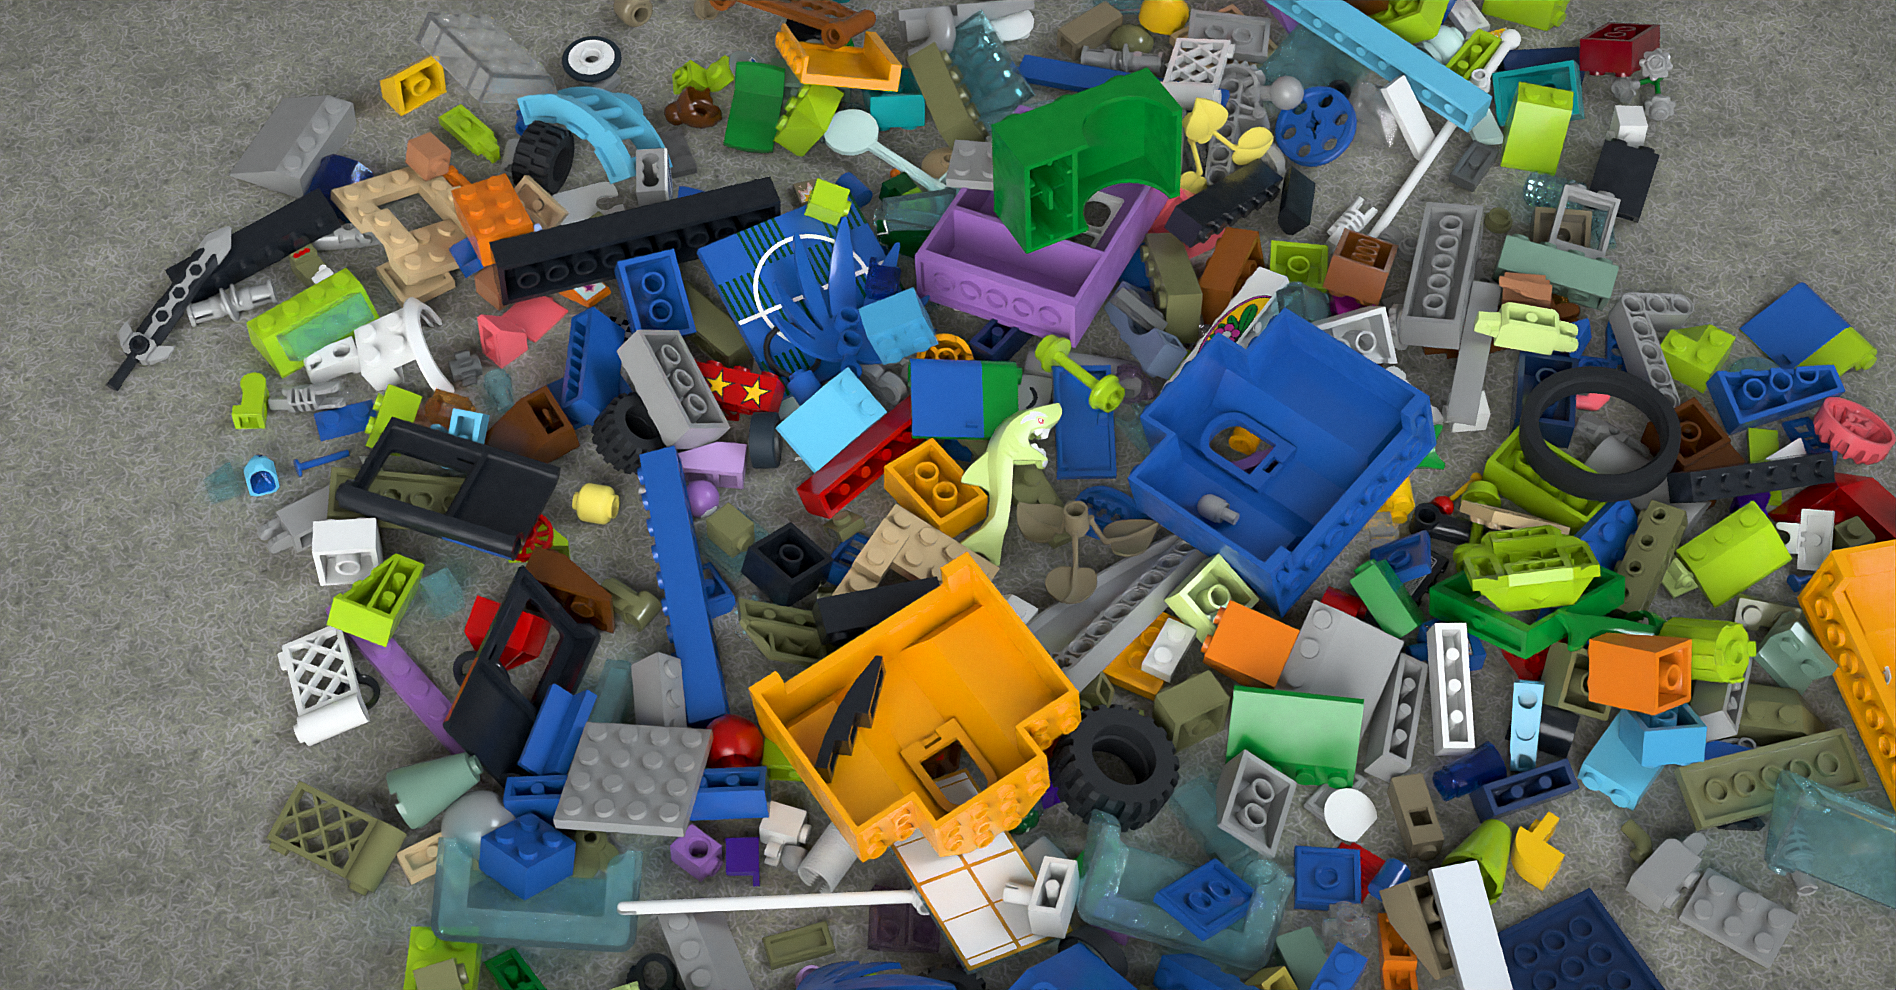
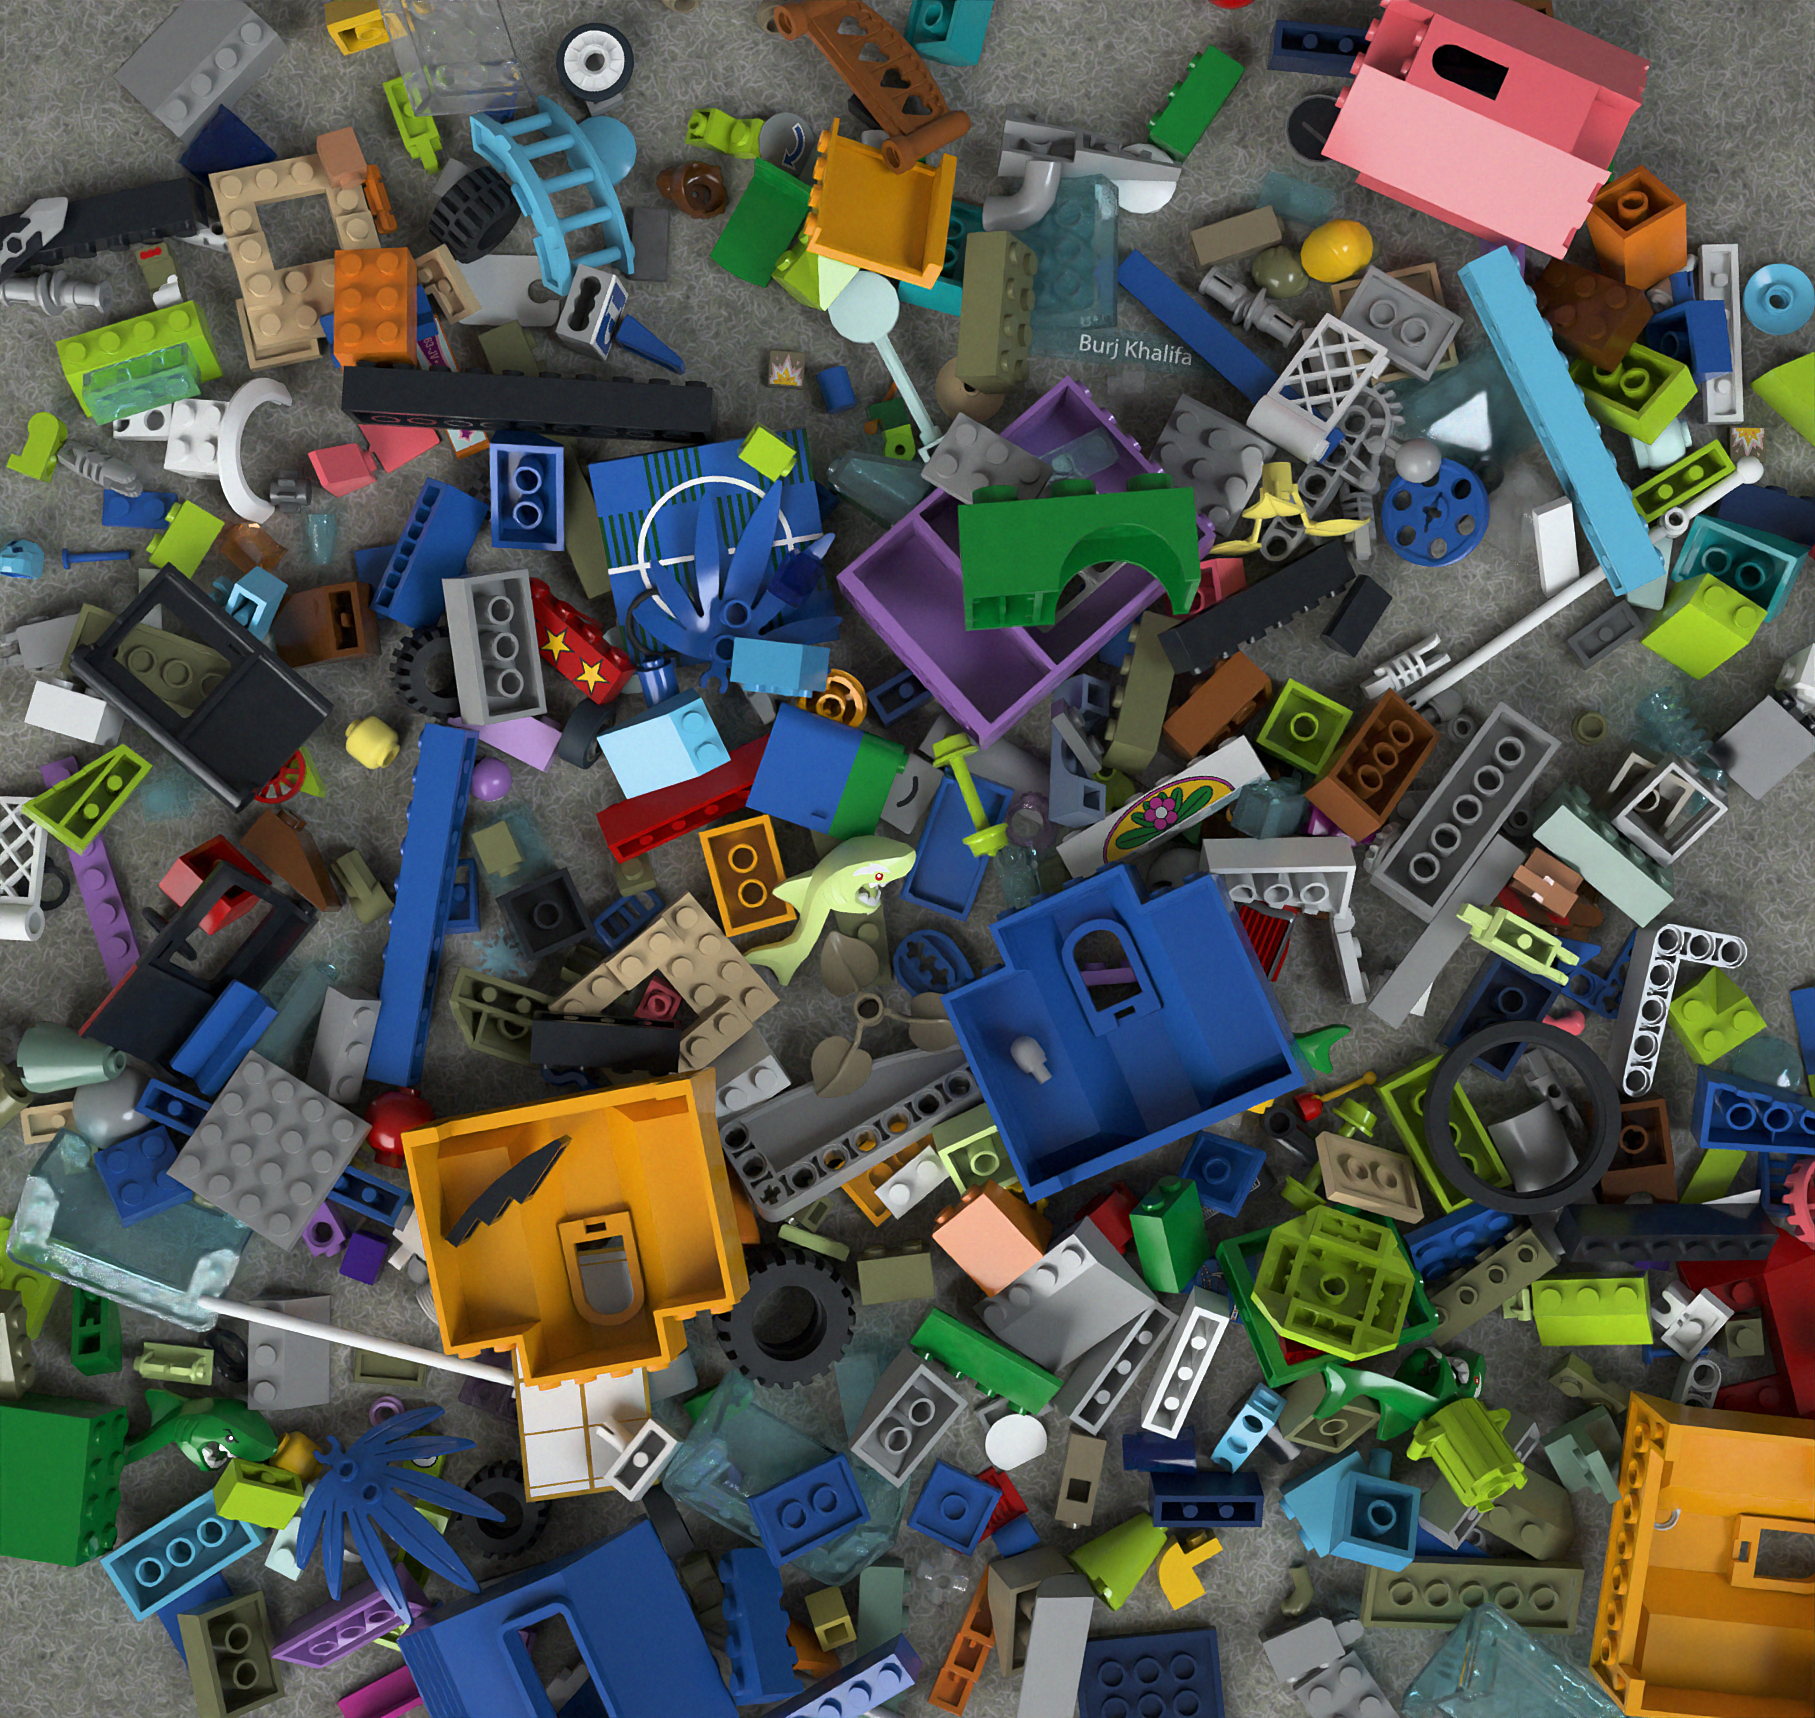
camera: 25 degrees right, 35 degrees up
orange slope [1587,633,1692,716] -> none

